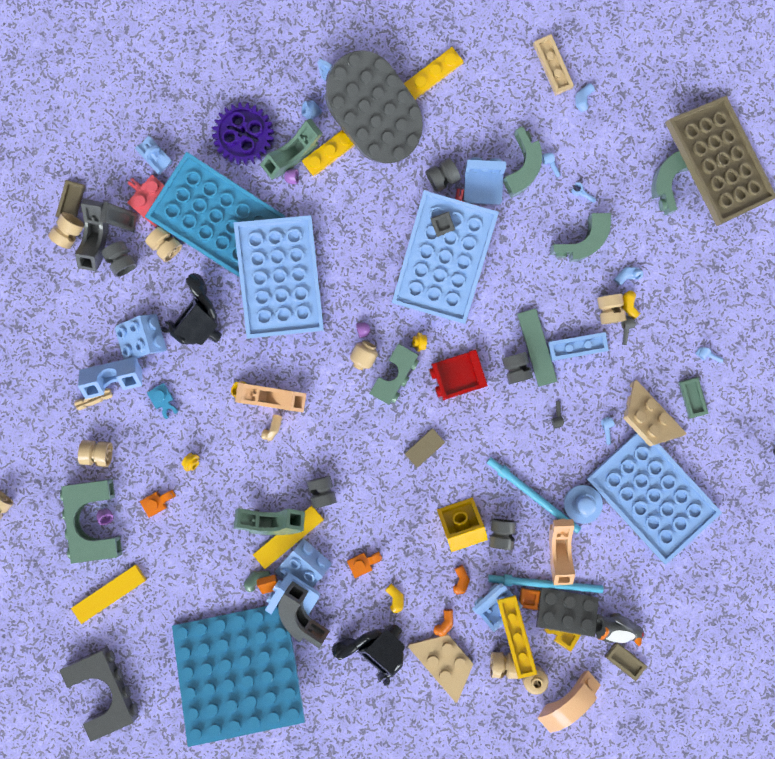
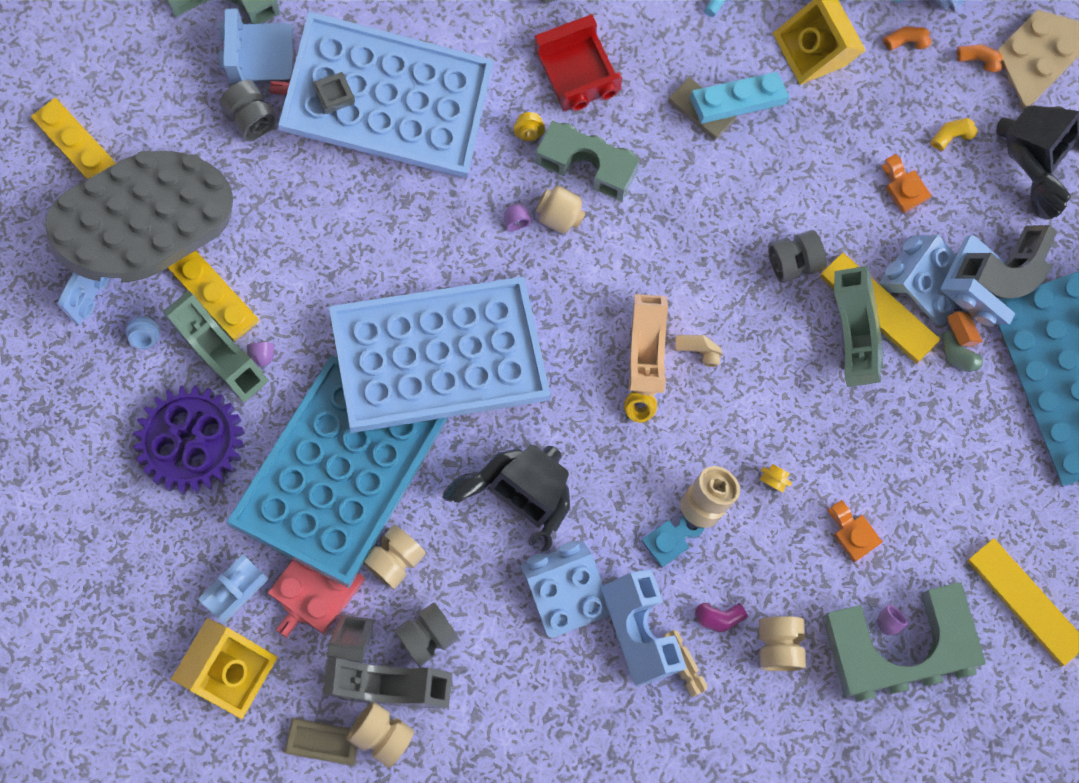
camera: 95 degrees left, 15 degrees down
none -> yellow slope [170,618,278,719]
none -> tan wheel [680,466,740,528]
none -> medium azure plate [690,72,789,124]
none -> magenta arm [695,603,748,632]

